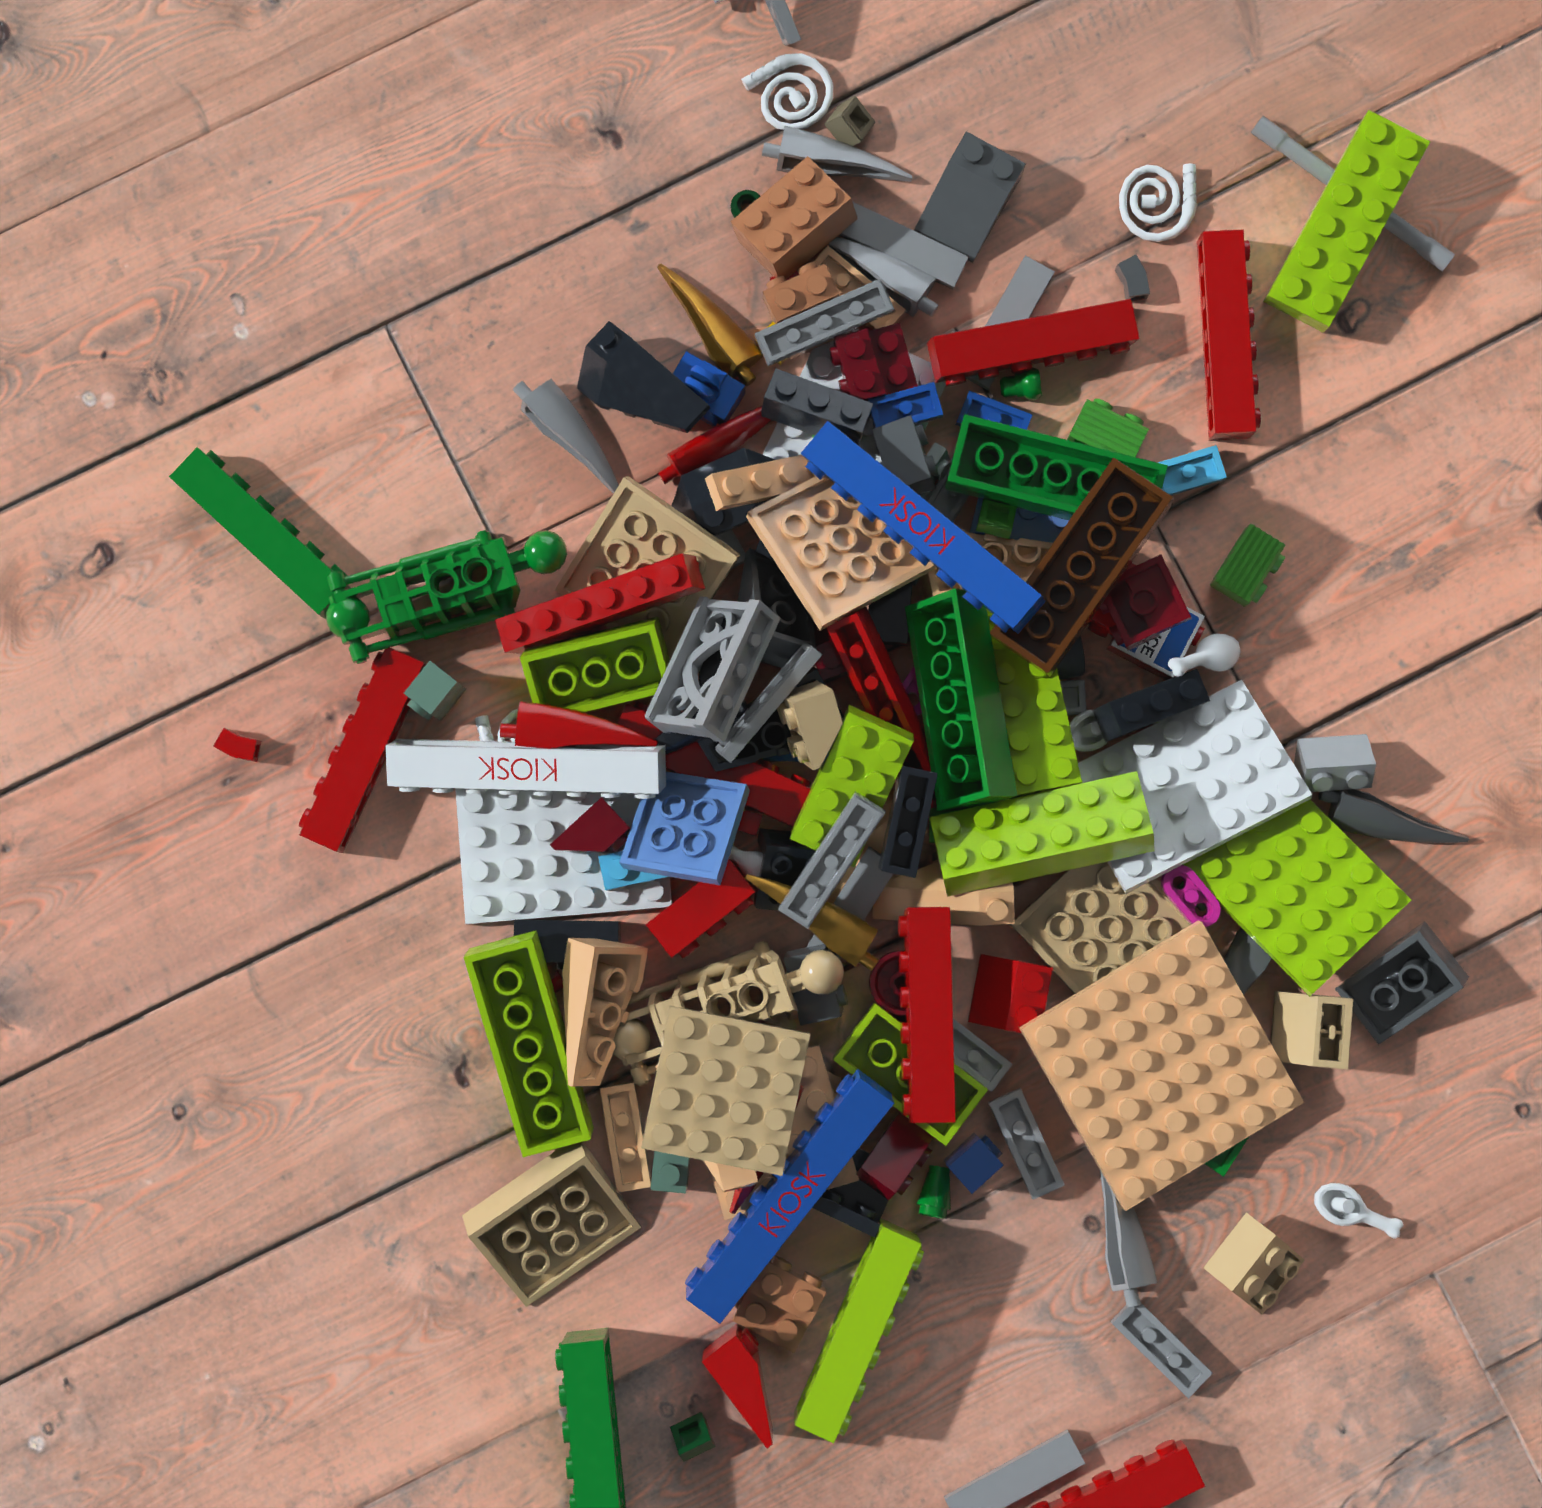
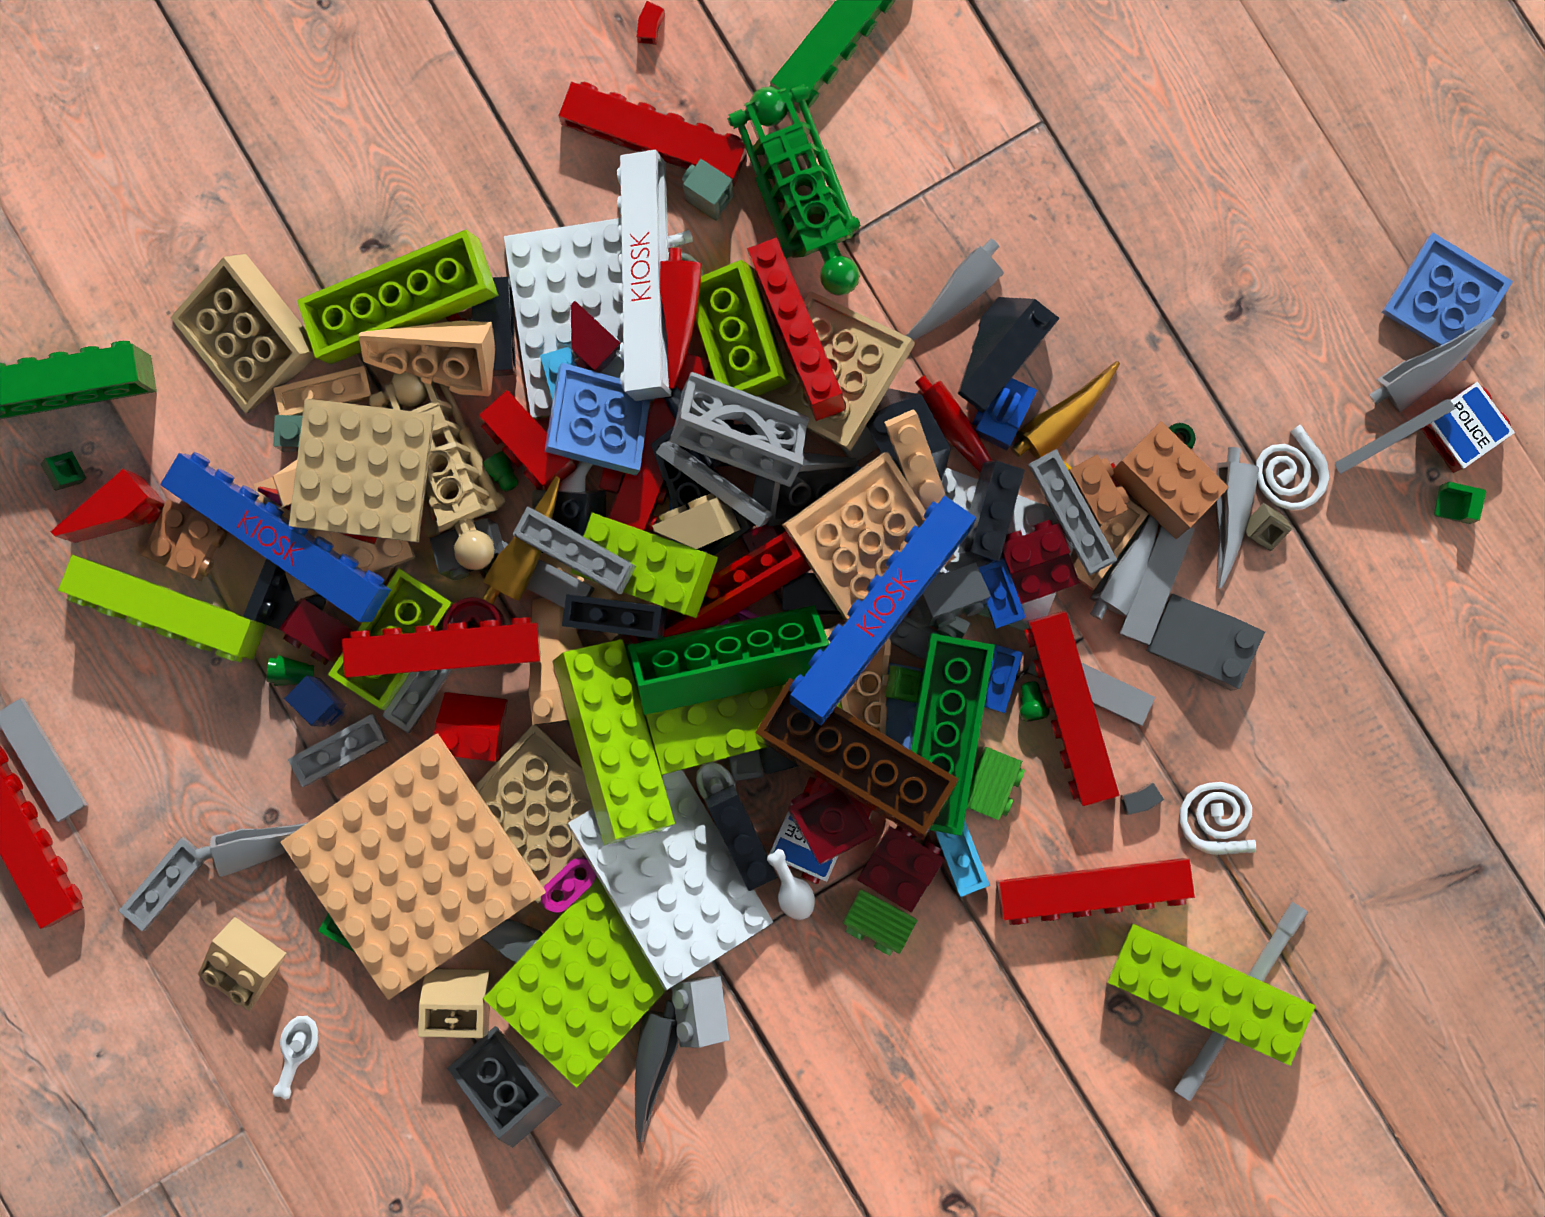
camera: 85 degrees right, 0 degrees up
none -> green piece [484,451,519,492]
none -> dark red plate [857,825,945,913]

